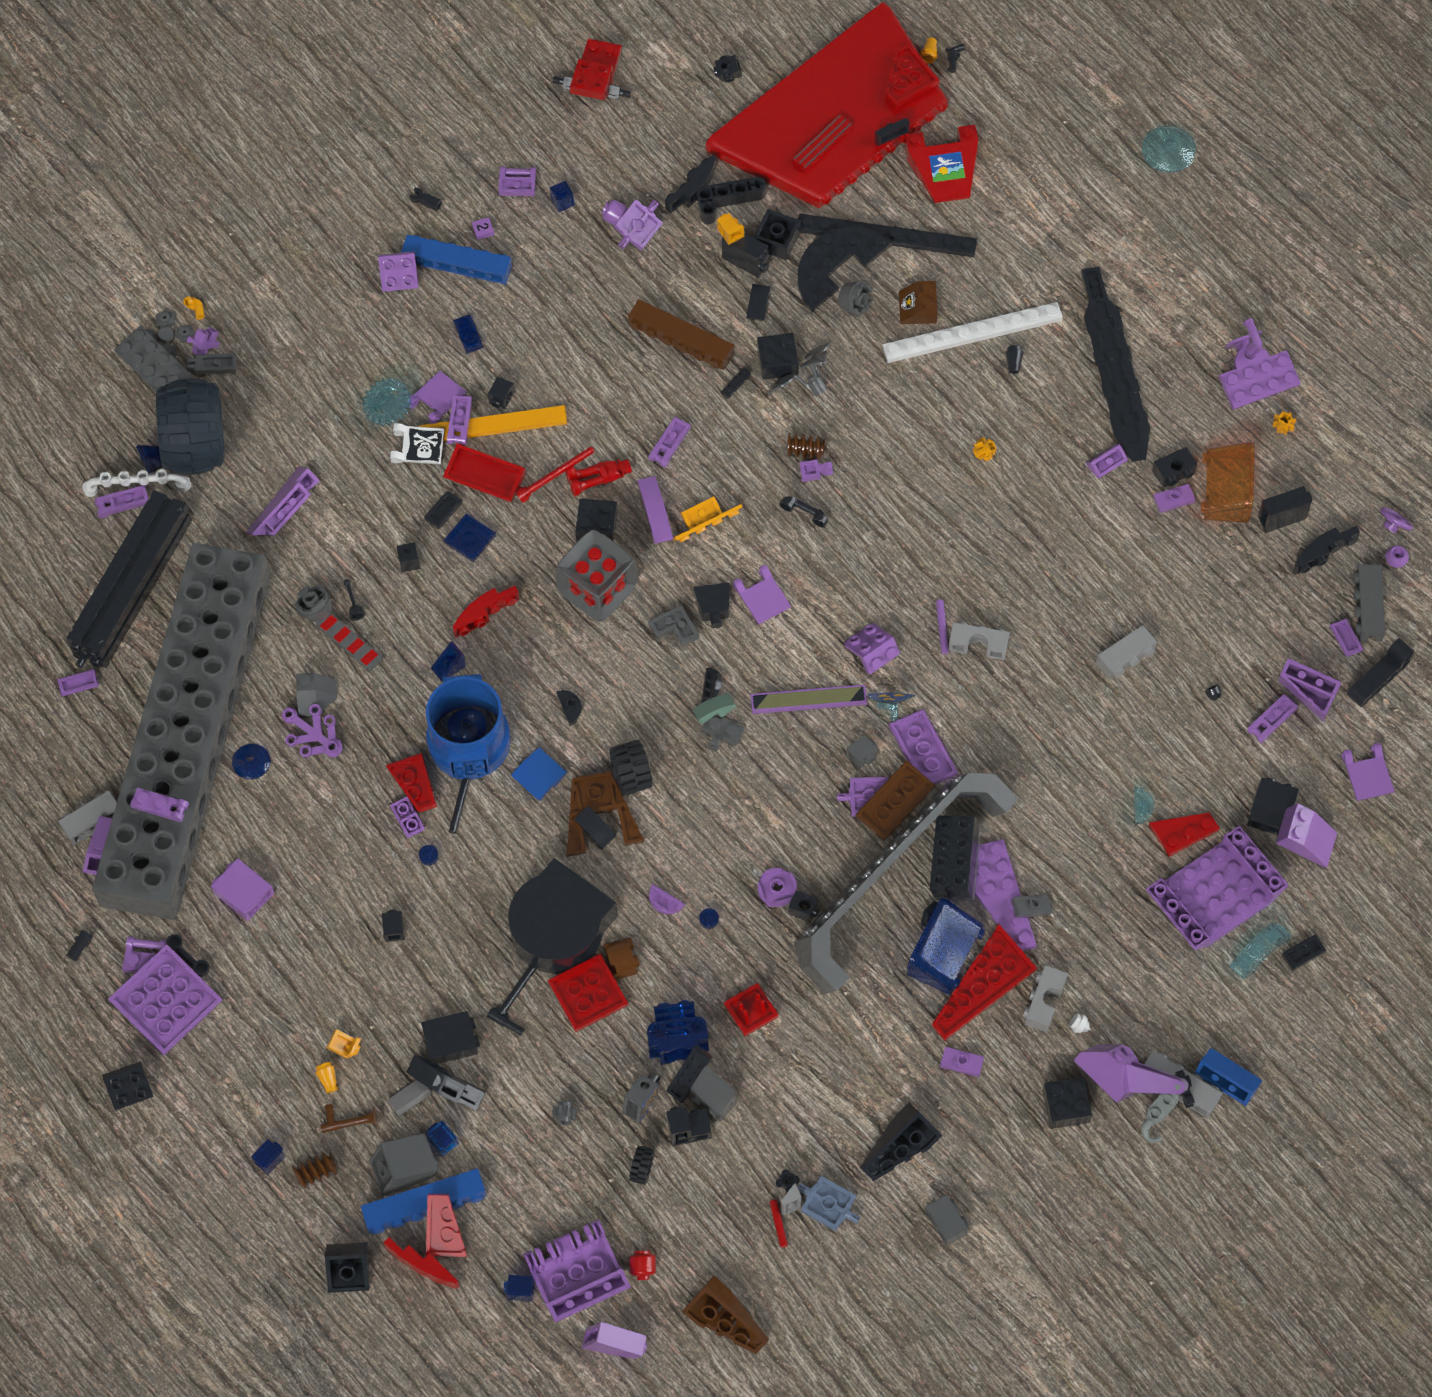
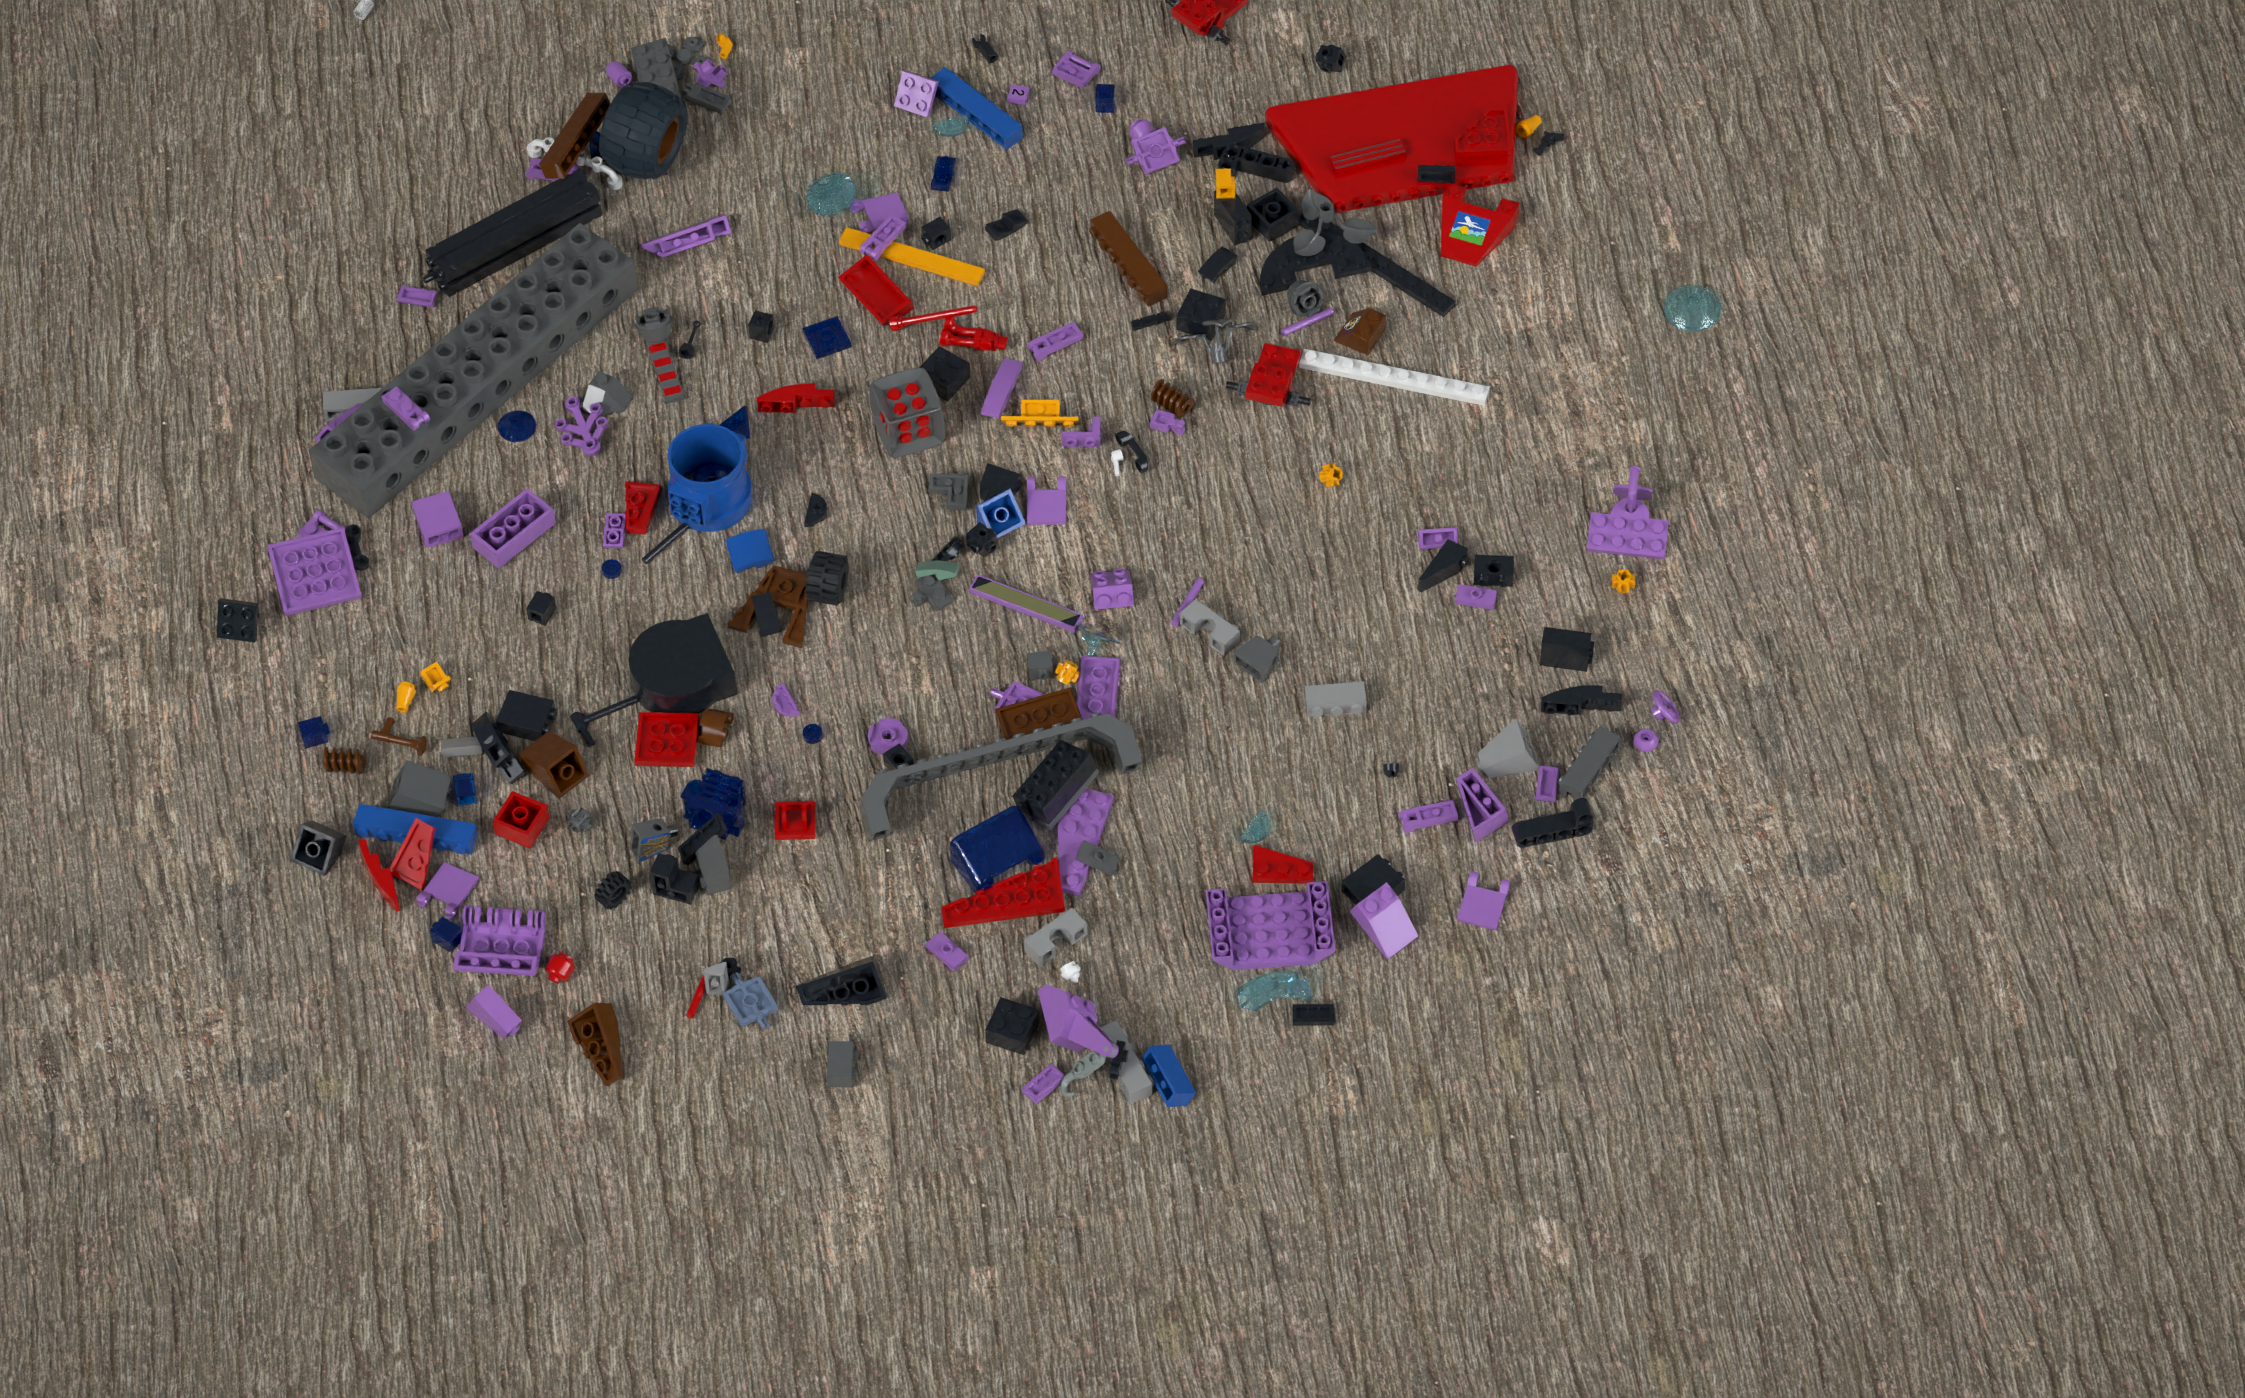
camera: 30 degrees right, 10 degrees down
black pin [66,930,92,962] -> none
flag [390,423,444,464] -> none
black plate [424,490,462,529] -> none
black cone [1005,345,1024,374] -> none
black plate [1081,266,1150,462] -> none
clear orange windscreen [1200,442,1255,523] -> none
none -> medium lavender flag [417,862,479,919]
none -> medium lavender brick [470,488,556,569]
none -> red brick [493,791,550,849]
none -> reddish brown slope [519,731,590,799]
none -> reddish brown brick [539,93,611,179]
none -> medium lavender brick [606,61,632,87]
none -> clear light blue plate [932,114,968,137]
none -> black brick [966,522,997,558]
none -> blue slope [976,489,1026,539]
none -> black slope [985,209,1028,241]
none -> medium lavender plate [1022,1063,1065,1105]
none -> light orange gear [1055,660,1080,685]
none -> medium lavender bracket [1061,417,1101,447]
none -> white hand [1111,449,1123,477]
none -> red piece [1226,343,1311,407]
none -> dark grey torso [1234,636,1281,683]
none -> medium lavender bar [1281,308,1334,336]
none -> dark grey plant [1293,189,1377,256]
none -> black slope [1418,539,1469,593]
none -> light grey slope [1477,719,1539,778]

